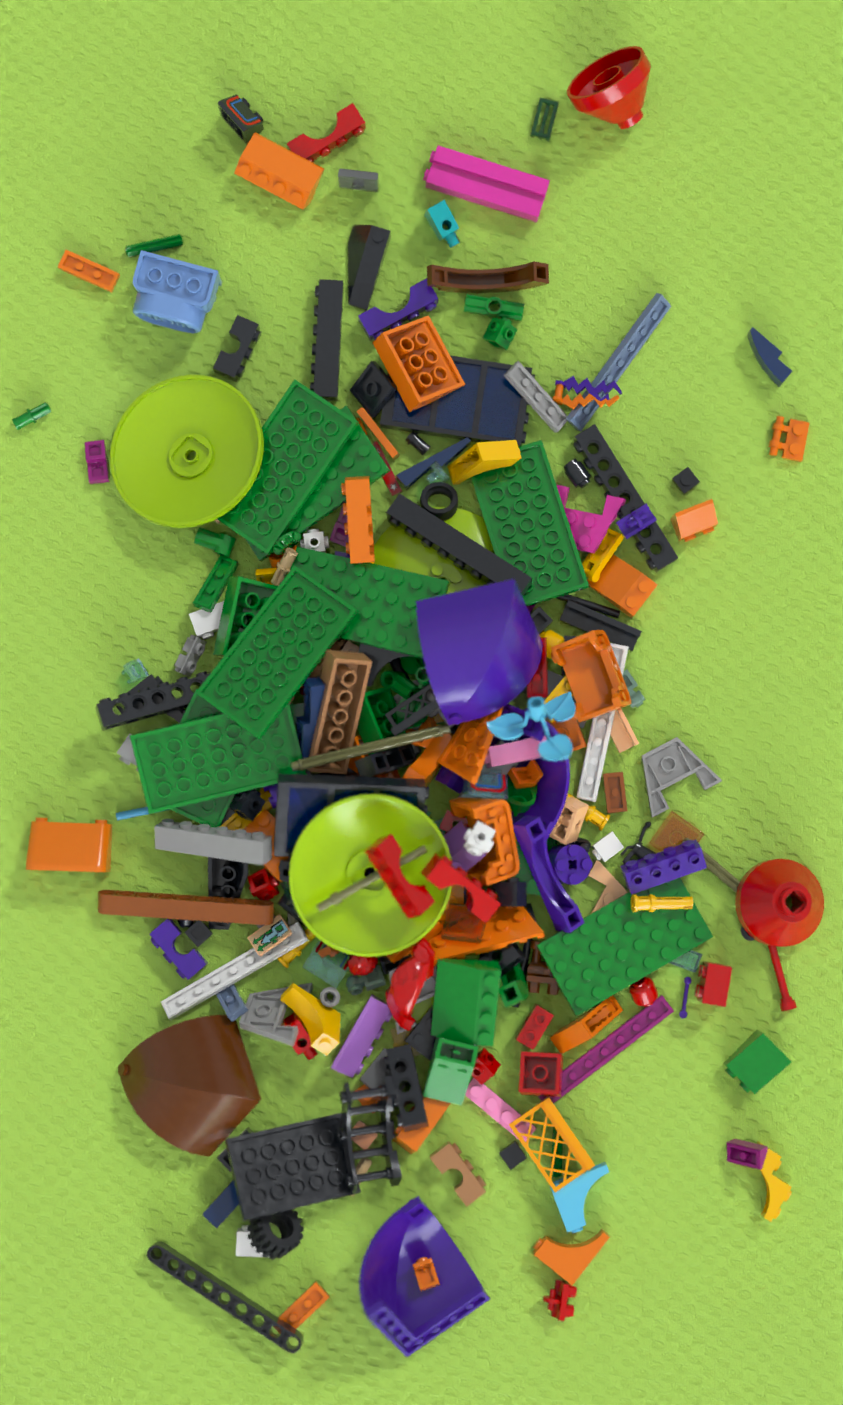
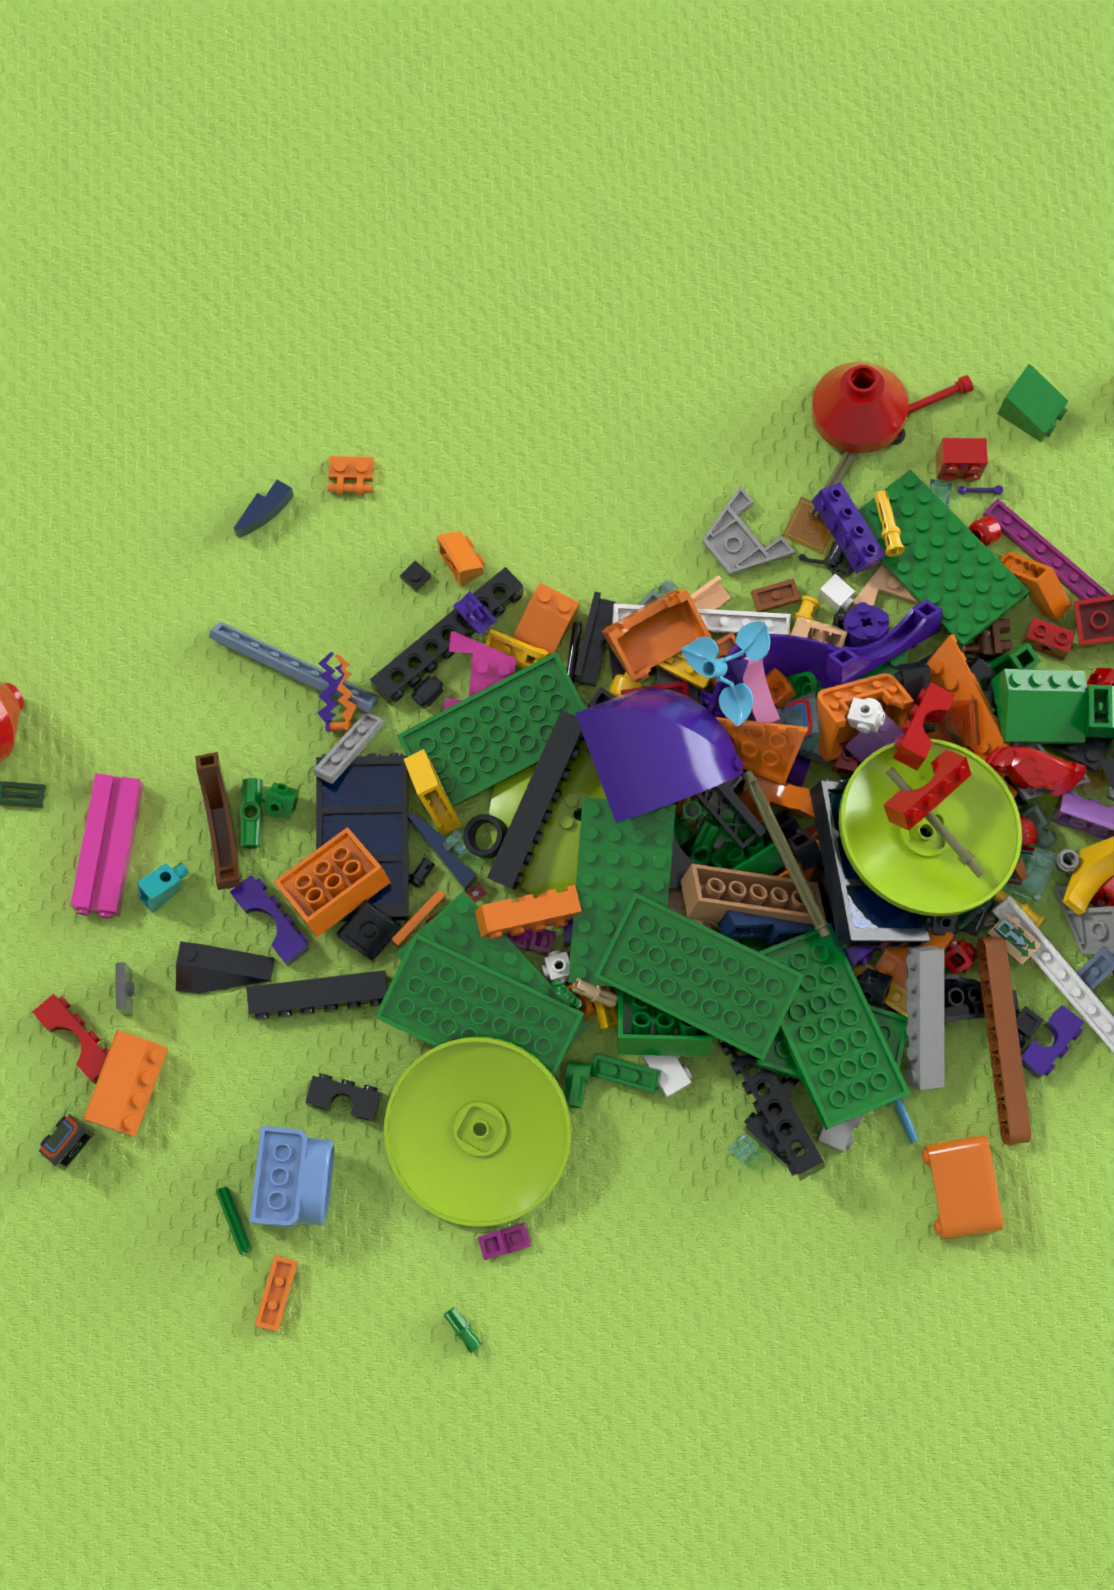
camera: 100 degrees left, 10 degrees down
light grey hinge [174,635,207,678] -> none

